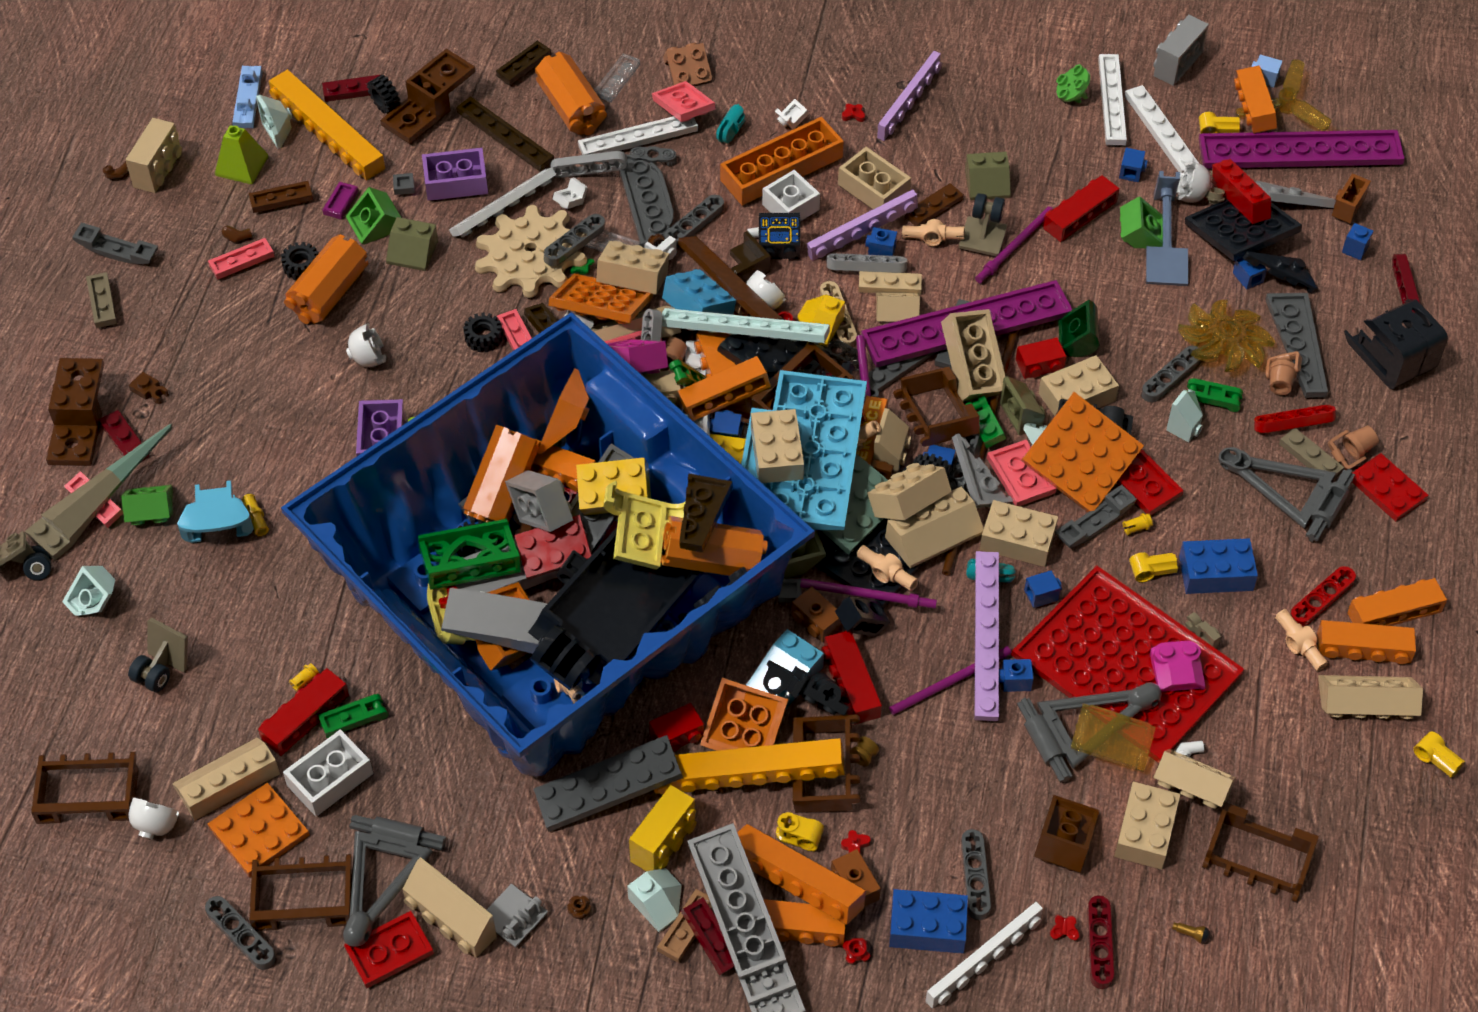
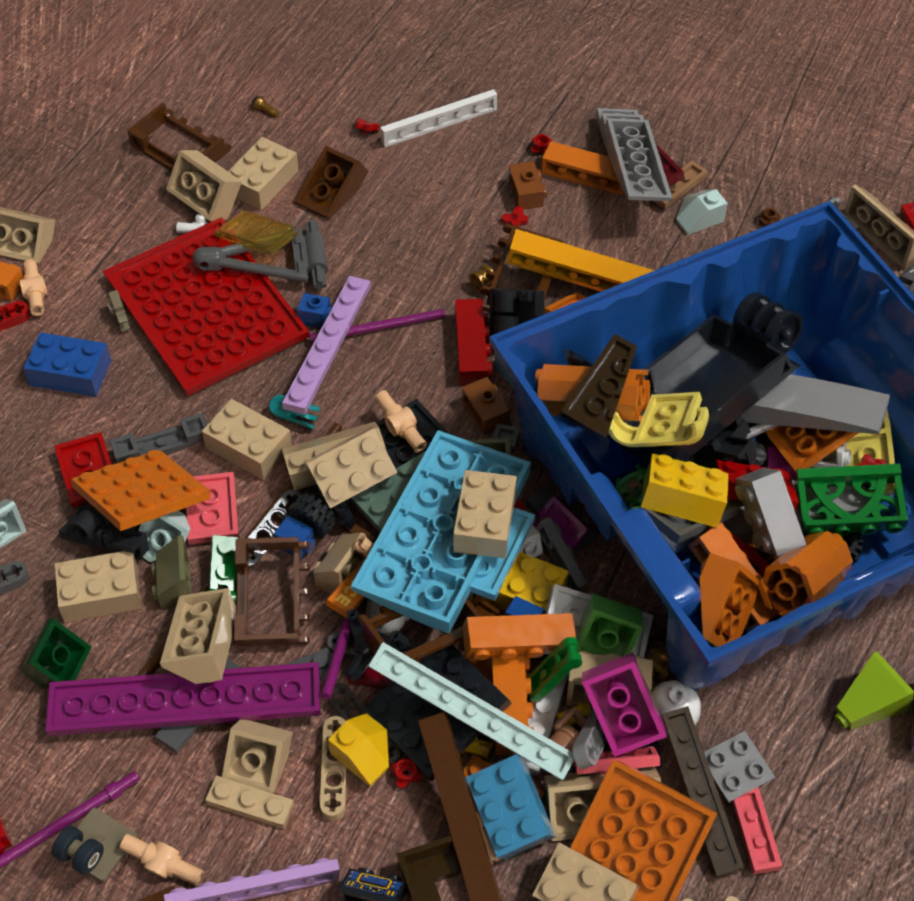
camera: 165 degrees left, 0 degrees up
black tyre [463,312,503,352] -> none
yellow brick [629,785,697,871] -> none
orange brick [737,824,866,925] -> none
white cylinder [747,270,786,310] -> none
yellow piece [776,812,824,851] -> none
magenta bar [800,578,937,609] -> none
light grey beam [827,253,908,273] -> none
black brick [835,596,890,637] -> none
blue brick [865,227,897,256] -> none
blue brick [889,889,968,954] -> none
light grey wing [952,434,1013,508] -> none
dark grey beam [961,829,991,920] -> none
red brick [1016,337,1066,379] -> none
blue brick [1024,570,1062,608] -> none
dark red beam [1087,895,1114,989] -> none
yellow pin [1122,513,1153,535] -> none
yellow piece [1129,552,1178,582] -> none
dark pink slope [1150,641,1205,692] -> none

